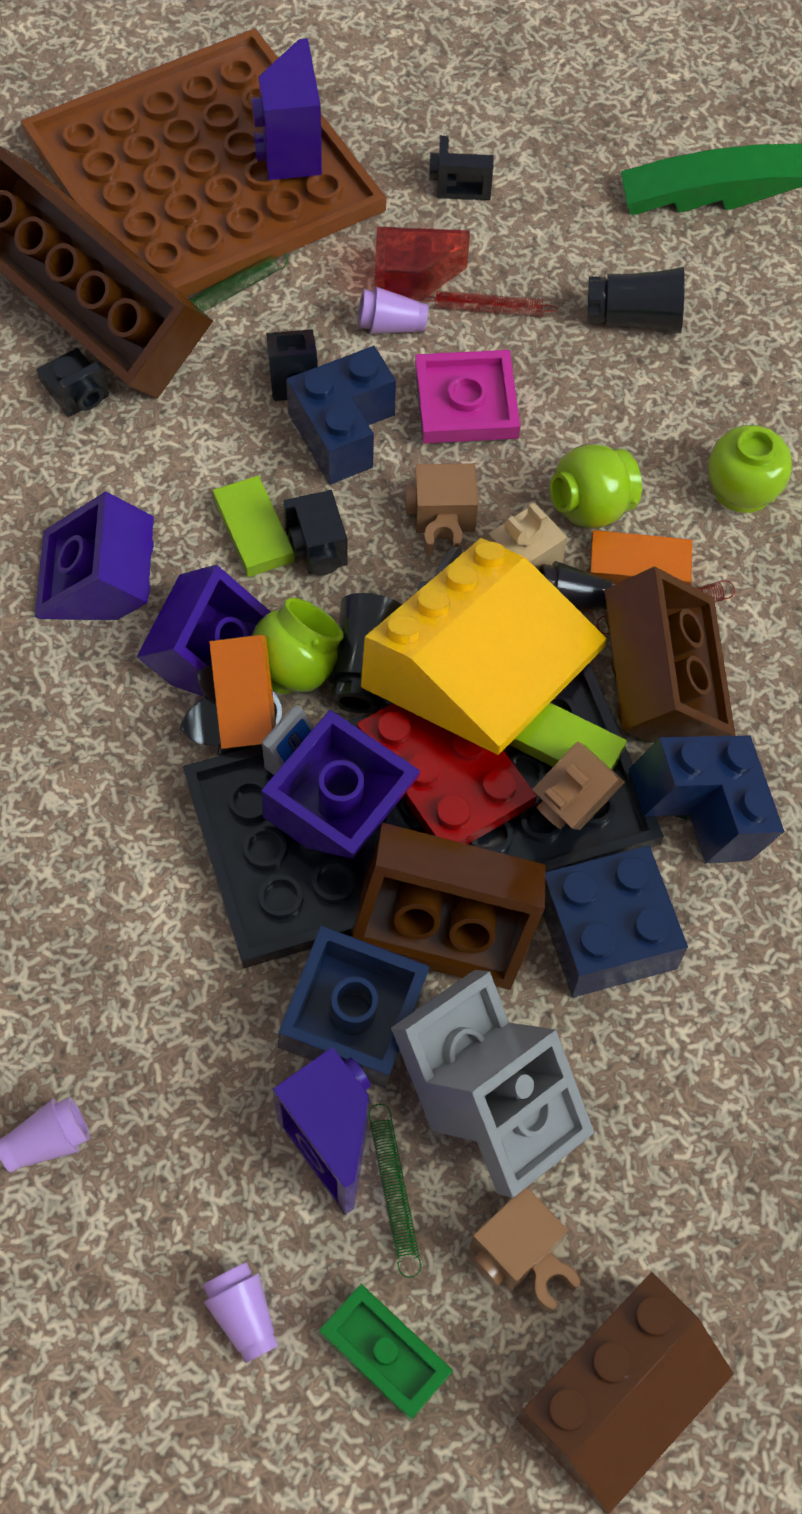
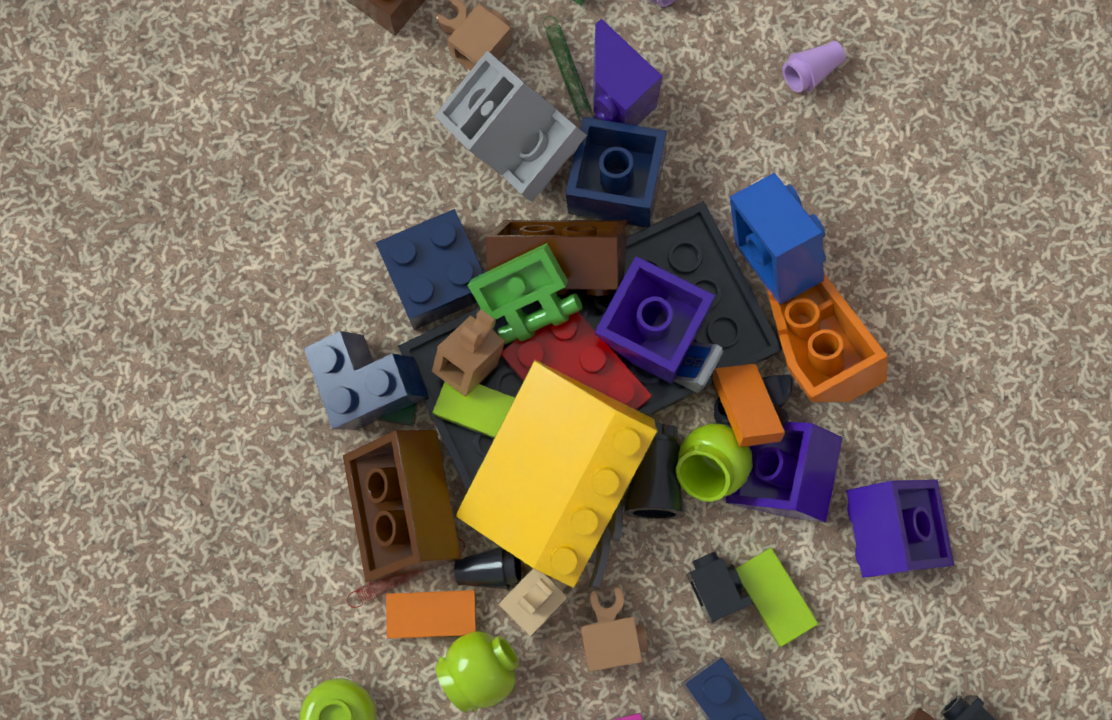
camera: 175 degrees right, 15 degrees up
none -> bright green plate [468,243,582,344]
none -> blue brick [730,172,826,305]
none -> orange wedge [766,274,888,402]

